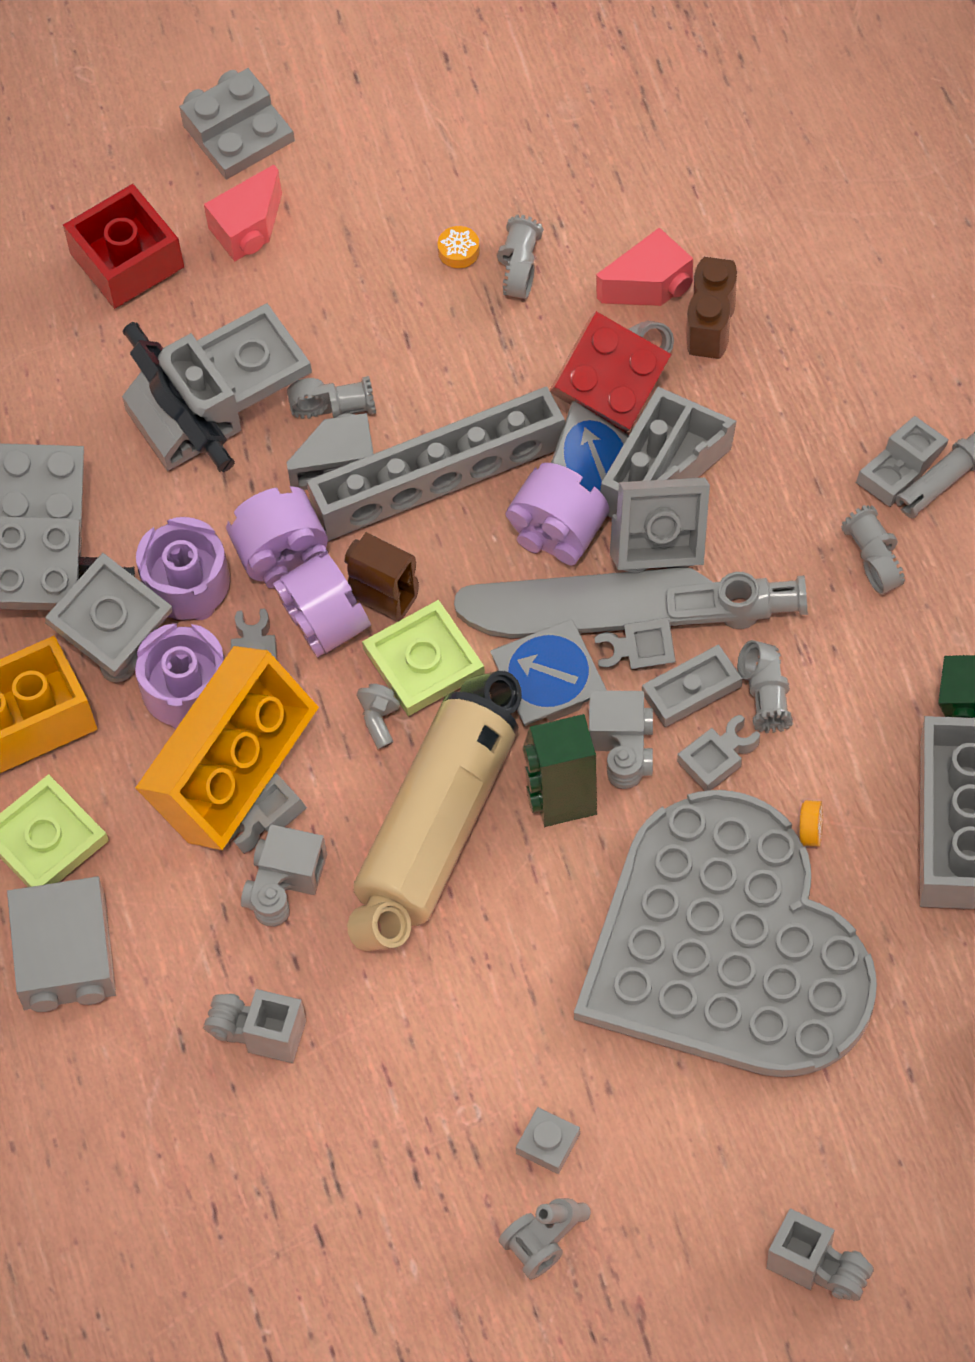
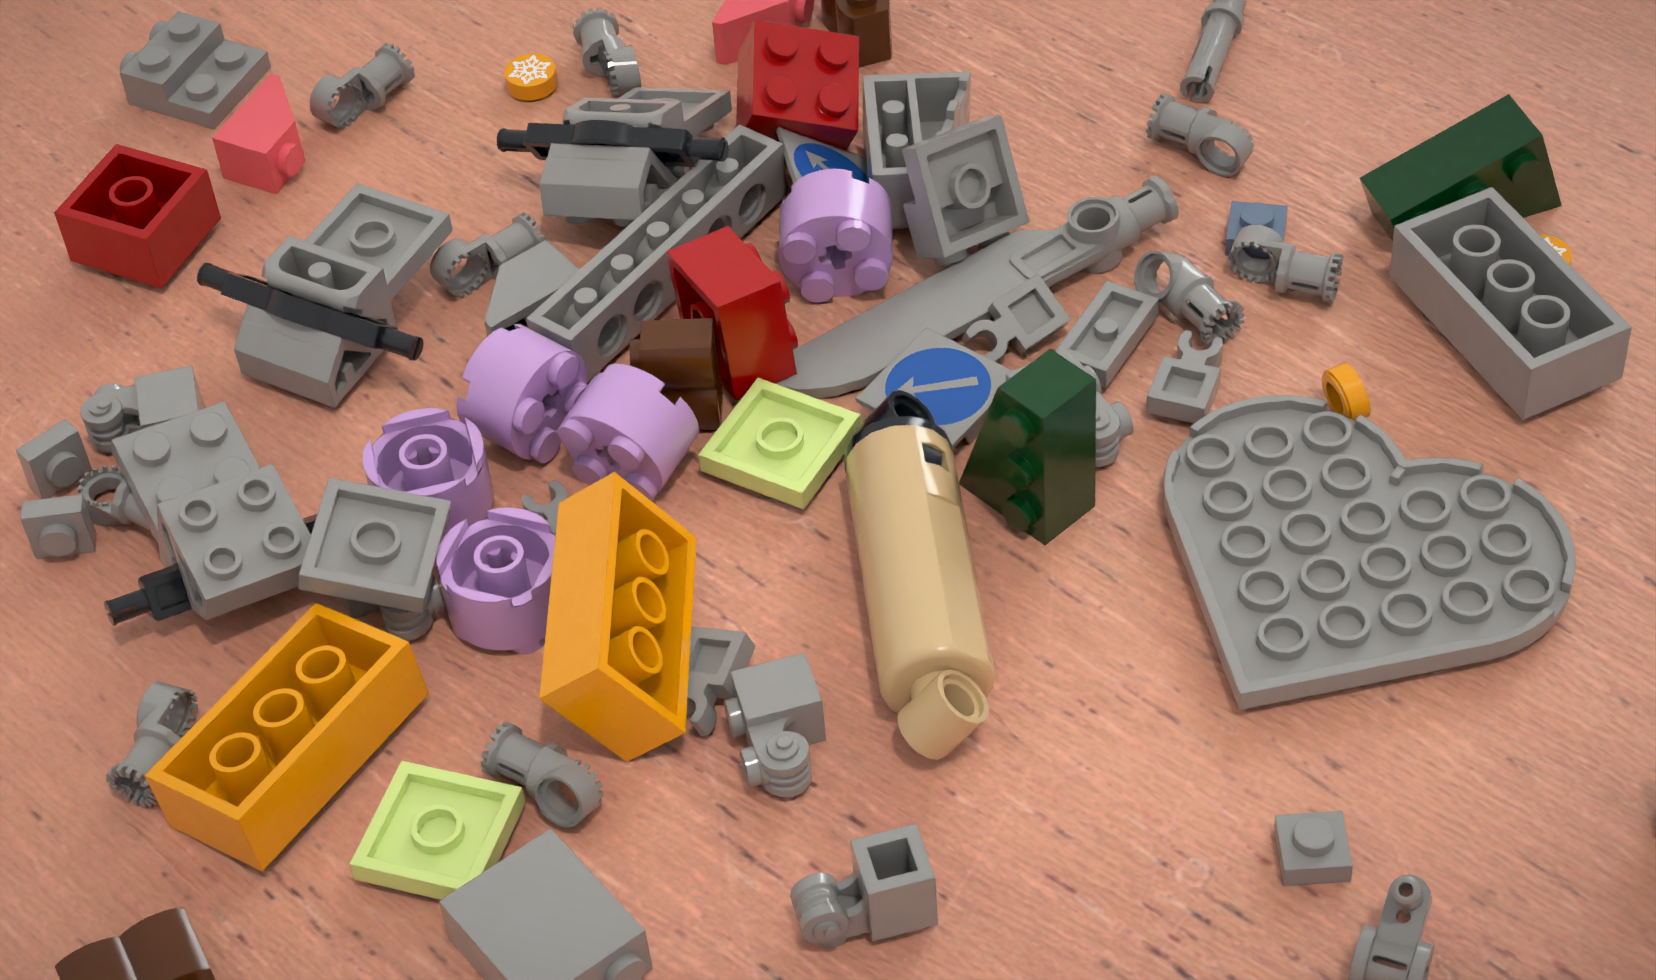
camera: 30 degrees left, 15 degrees down
light grey plate [357,684,400,750] -> none
light grey slope [856,416,949,507] -> none
none -> light grey brick [80,365,205,452]
none -> light grey connector [310,43,415,128]
none -> light grey connector [480,722,604,828]
none -> light grey piece [497,87,732,226]
none -> red brick [666,226,798,400]
none -> sand blue plate [1225,201,1288,259]
none -> light grey connector [1227,225,1344,303]

